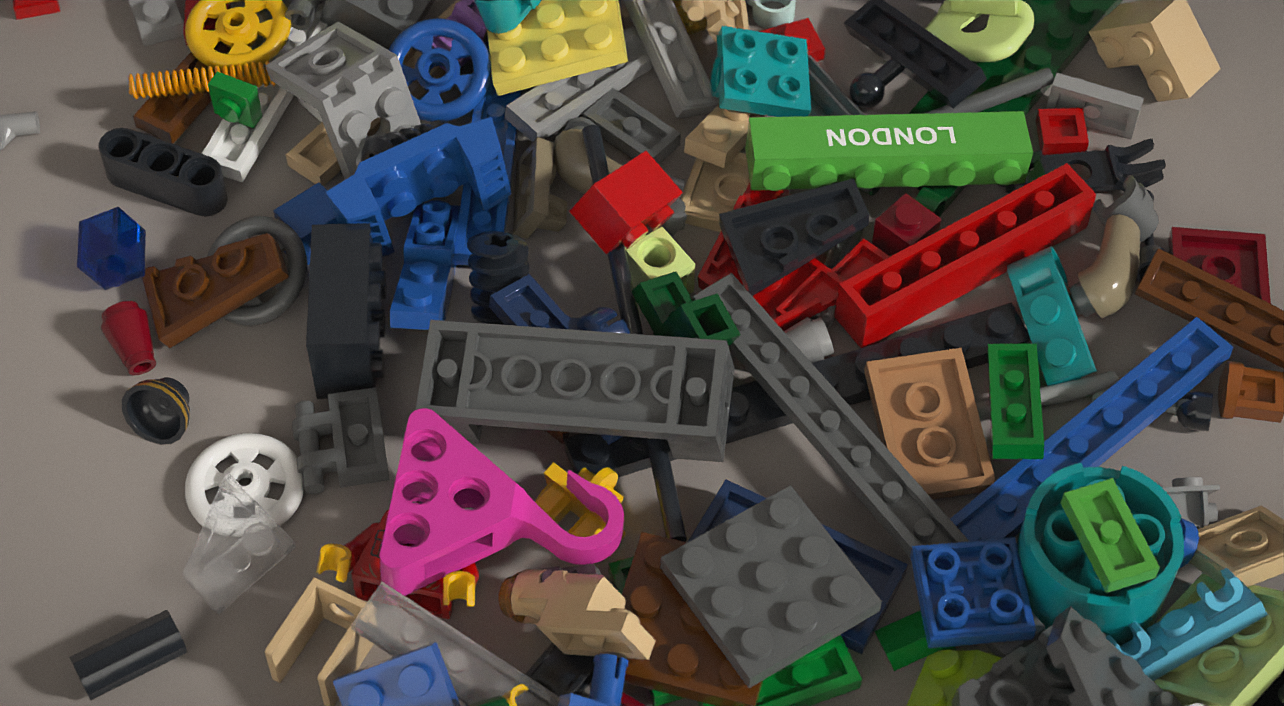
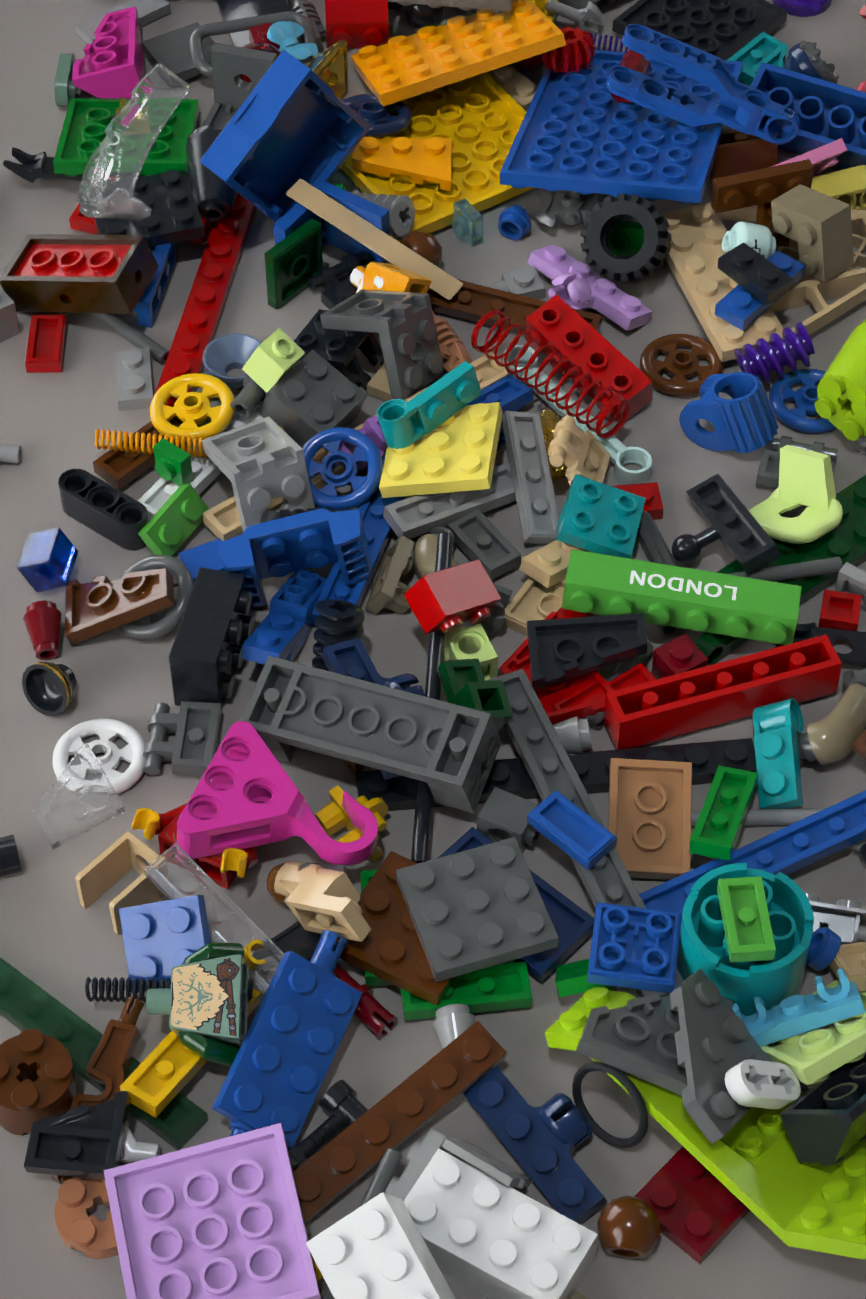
camera: 15 degrees right, 5 degrees down
none -> bright green plate [138,483,209,557]
none -> dark grey brick [477,787,541,854]
none -> blue tile [527,790,617,871]

